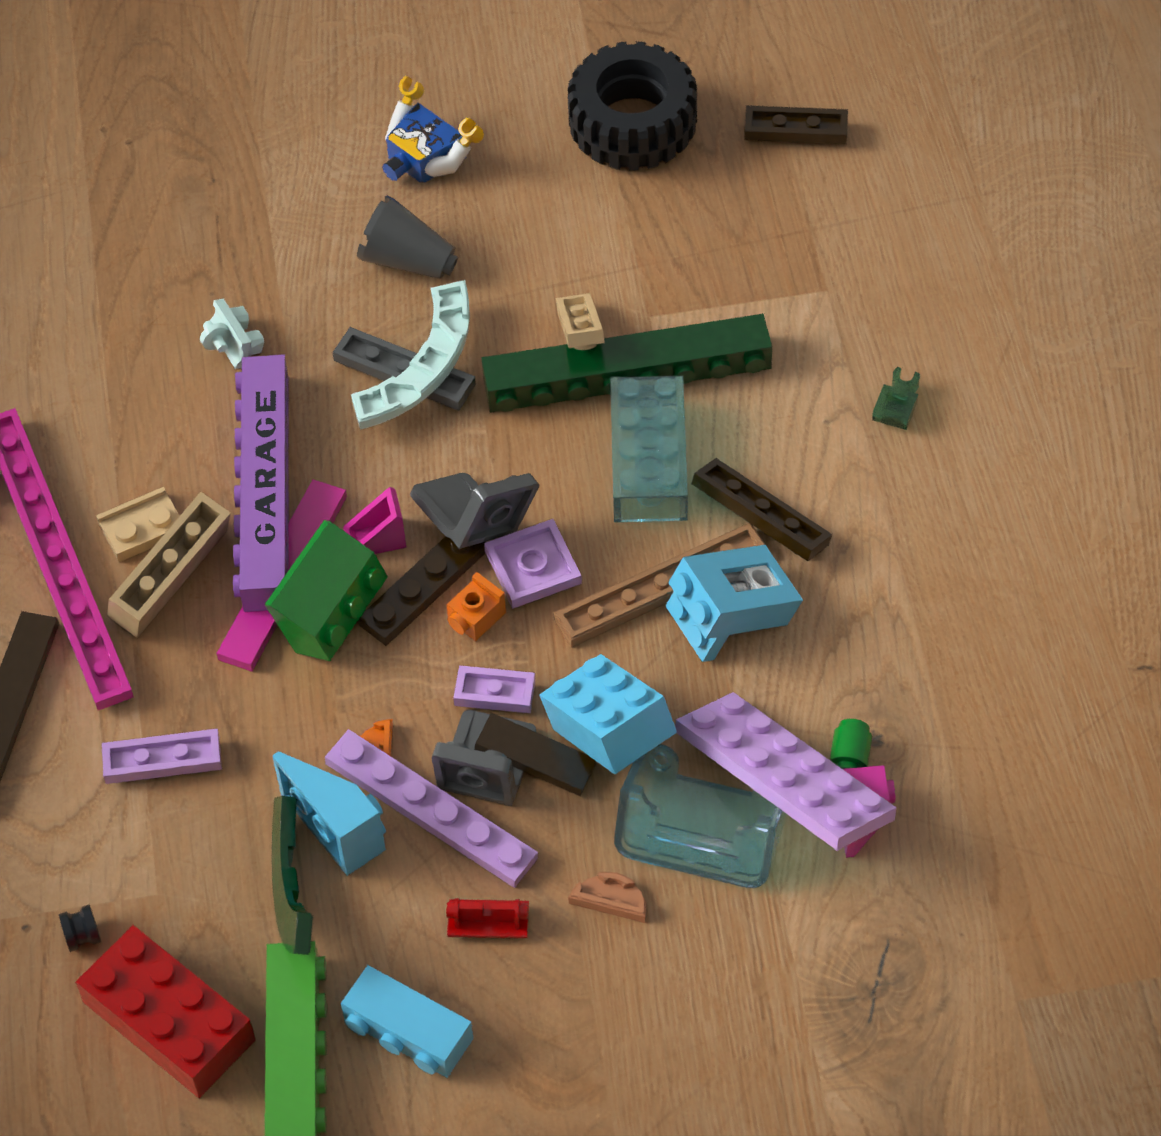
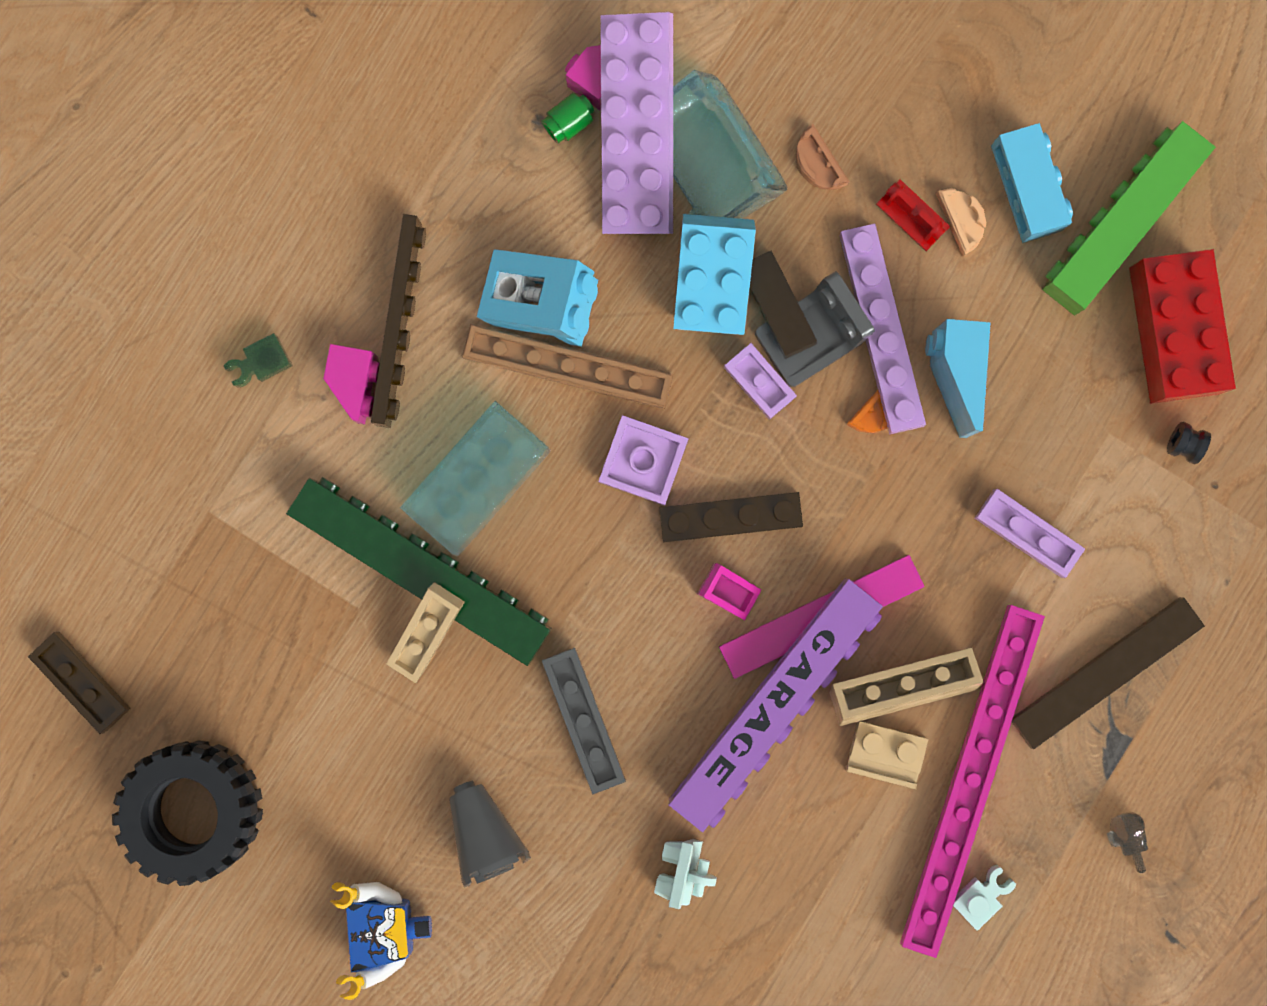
camera: 140 degrees left, 30 degrees up
green slope [265,520,388,661] -> none
dark green tile [272,796,313,955] -> none
light aqua tile [351,280,470,430] -> none
dark grey piece [410,473,540,549] -> none
orange brick [446,572,506,641] -> none
dark brown plate [691,458,833,561] -> none
none -> dark pink slope [323,344,380,425]
none -> dark brown plate [371,214,426,428]
none -> light nougat tile [936,188,987,257]

